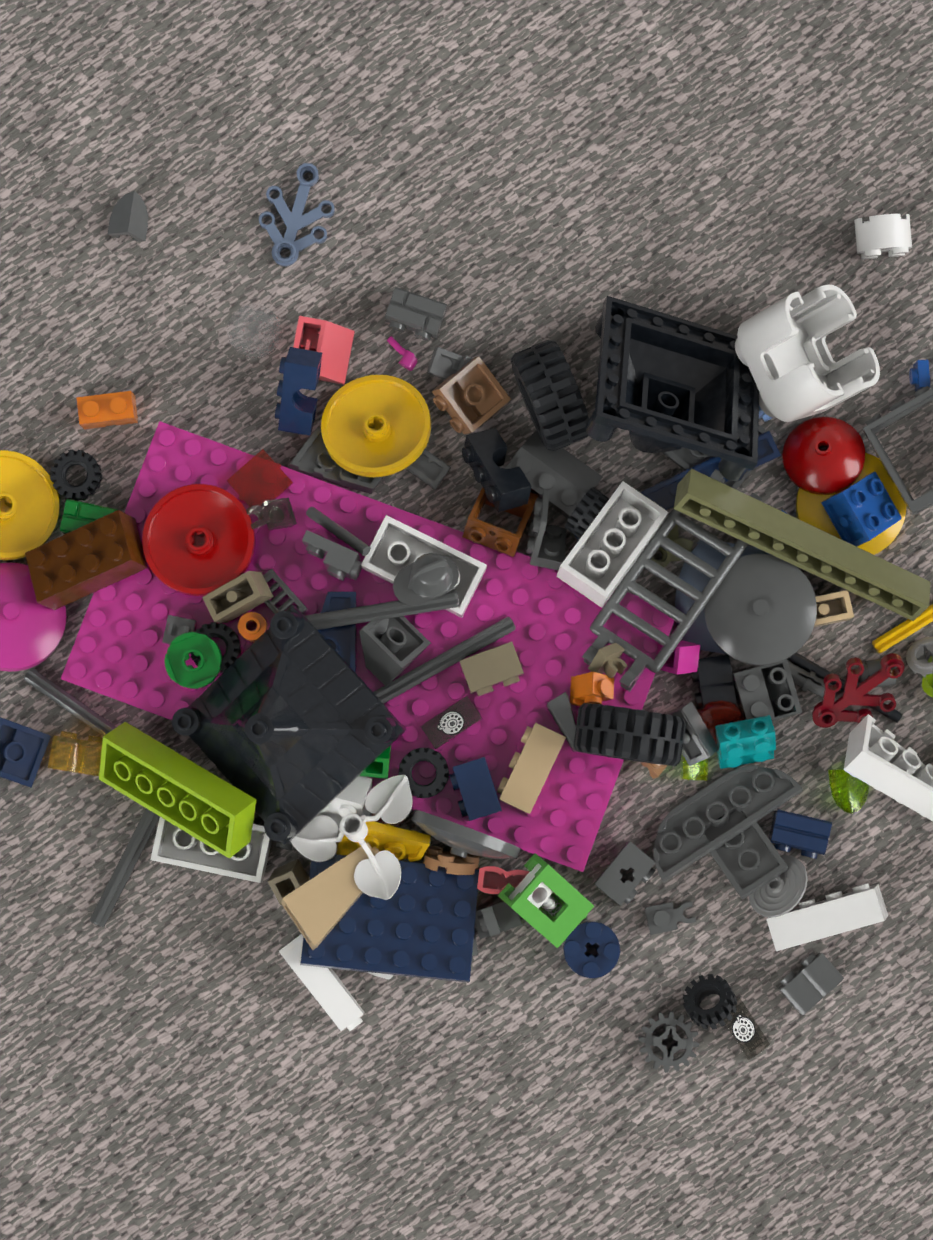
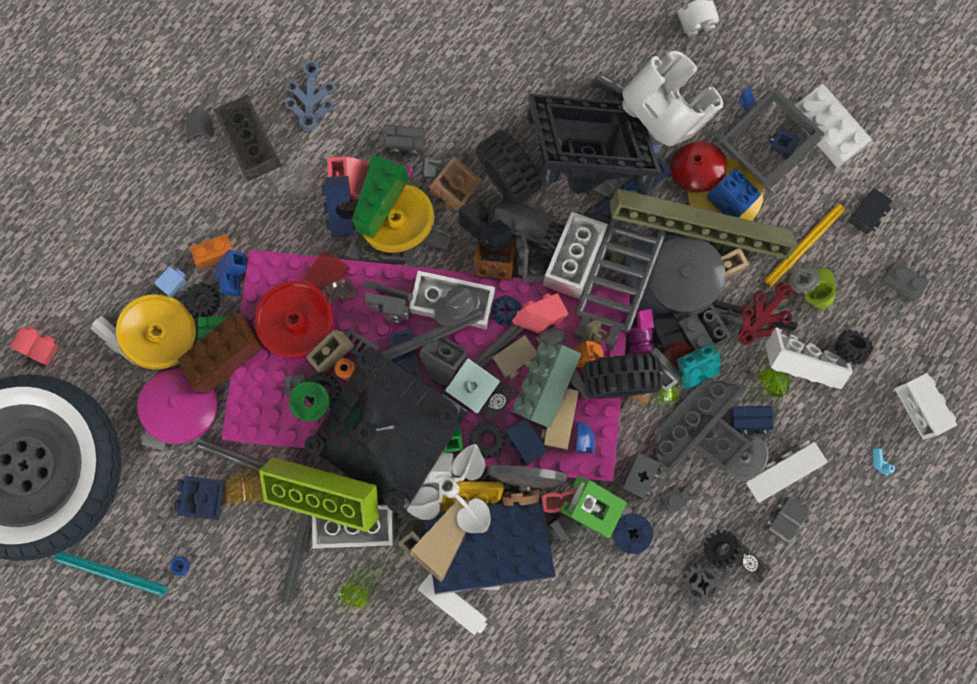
camera: 15 degrees left, 5 degrees down
none -> light blue brick [154,266,188,298]
none -> clear smoke brick [214,94,282,182]
none -> blue brick [215,249,247,297]
none -> clear neon green brick [339,582,371,609]
none -> green wedge [352,155,410,239]
none -> light aqua plate [445,358,500,414]
none -> dark blue gear [491,295,522,326]
none -> coral slope [512,293,568,334]
none -> sand green brick [512,339,581,428]
none -> dark grey brick [534,326,565,346]
none -> blue brick [575,421,595,454]
none -> dark grey slope [594,74,625,101]
none -> magenta wheel [627,328,654,355]

